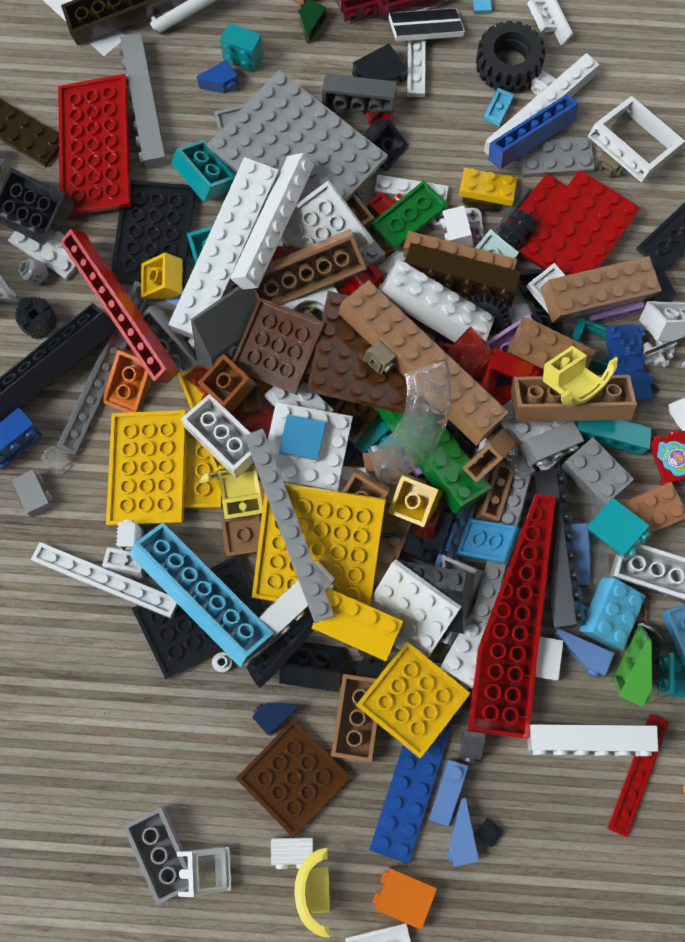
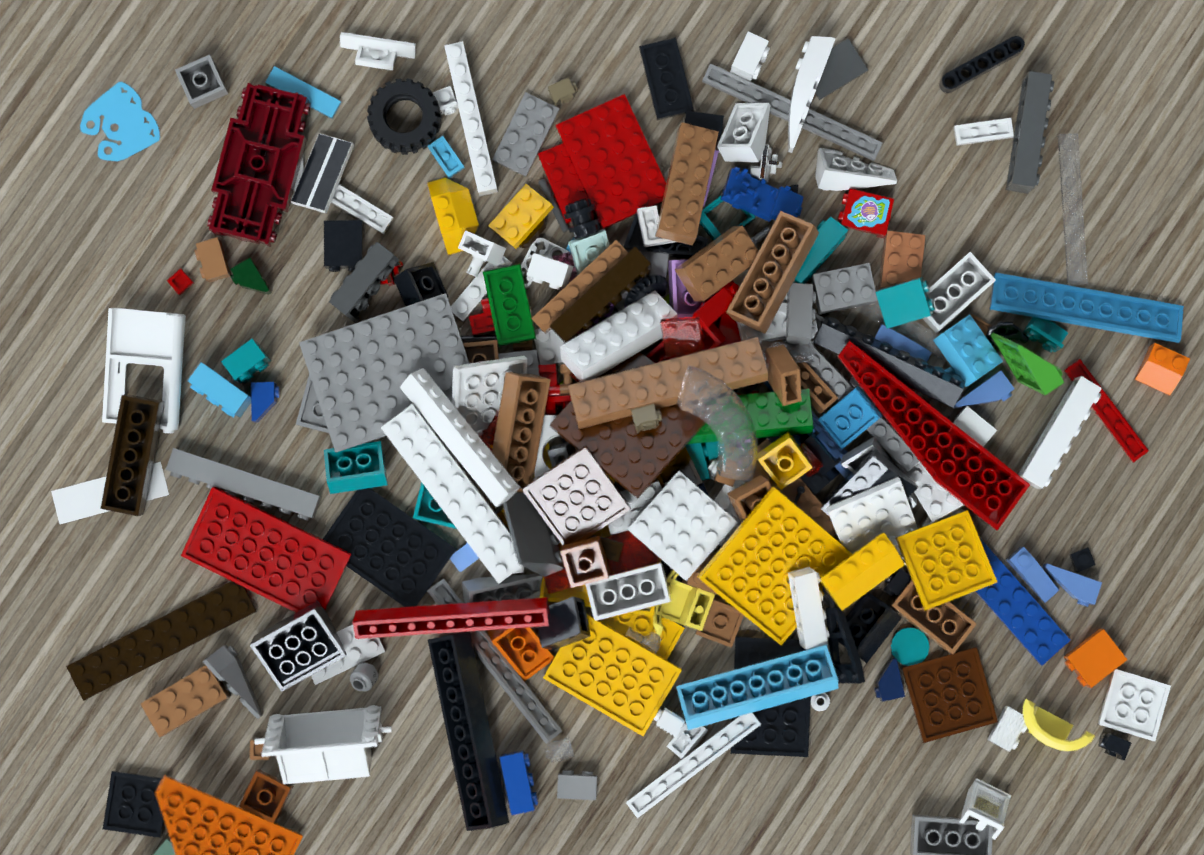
camera: 60 degrees left, 10 degrees up
black brick [15,296,57,339] -> none
yellow slope [141,252,183,299] -> none
light grey plate [244,429,334,623] -> none
dark azure tile [279,414,326,461] -> none
flat silver slope [459,731,486,763] -> none
blue brick [488,95,579,169] -> none
light yellow piece [543,346,618,407] -> none
white window [588,96,685,183] -> none
none -> medium azure brick [188,362,251,418]
none -> yellow wedge [427,177,479,255]
none -> white brick [458,230,506,277]
none -> black brick [538,596,591,651]
none -> clear bar [625,627,662,654]
none -> teal tile [891,627,930,666]

